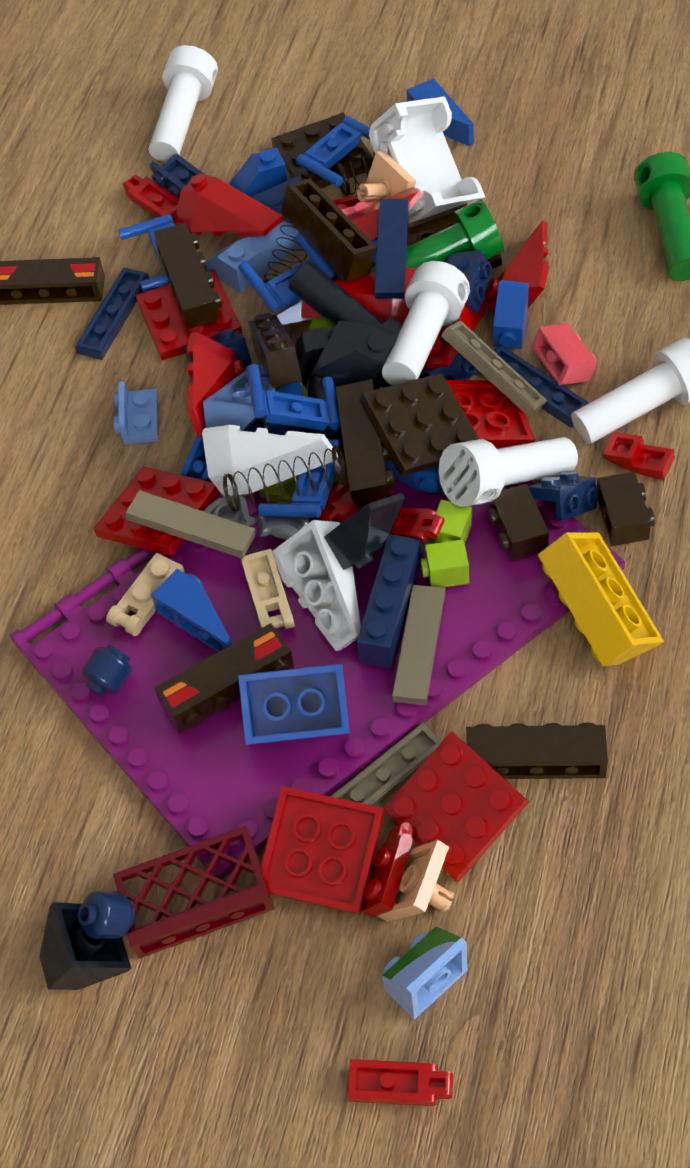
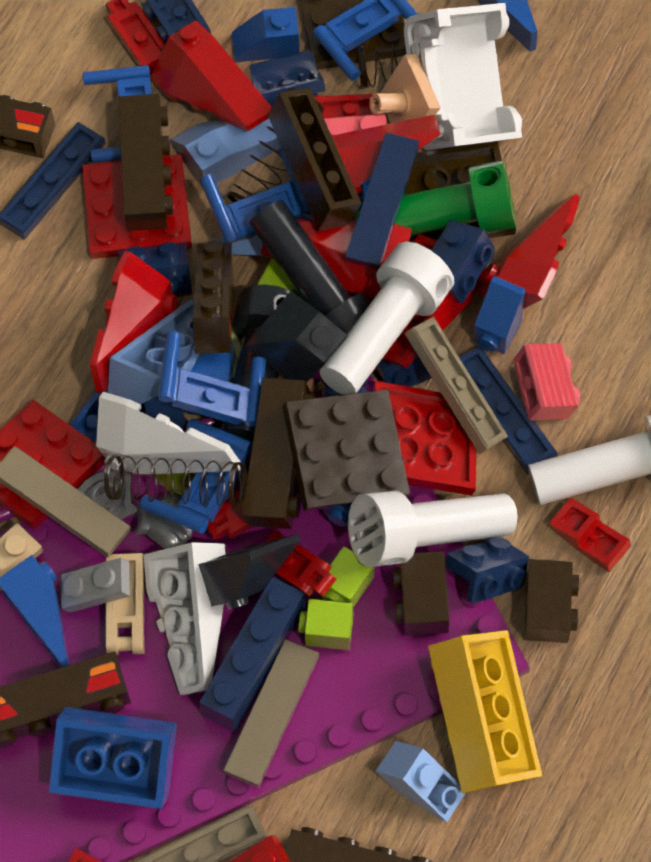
camera: 10 degrees right, 10 degrees up
medium blue bracket [114,381,159,445] -> none
none -> light grey plate [61,557,130,613]
none -> light blue slope [376,741,466,822]

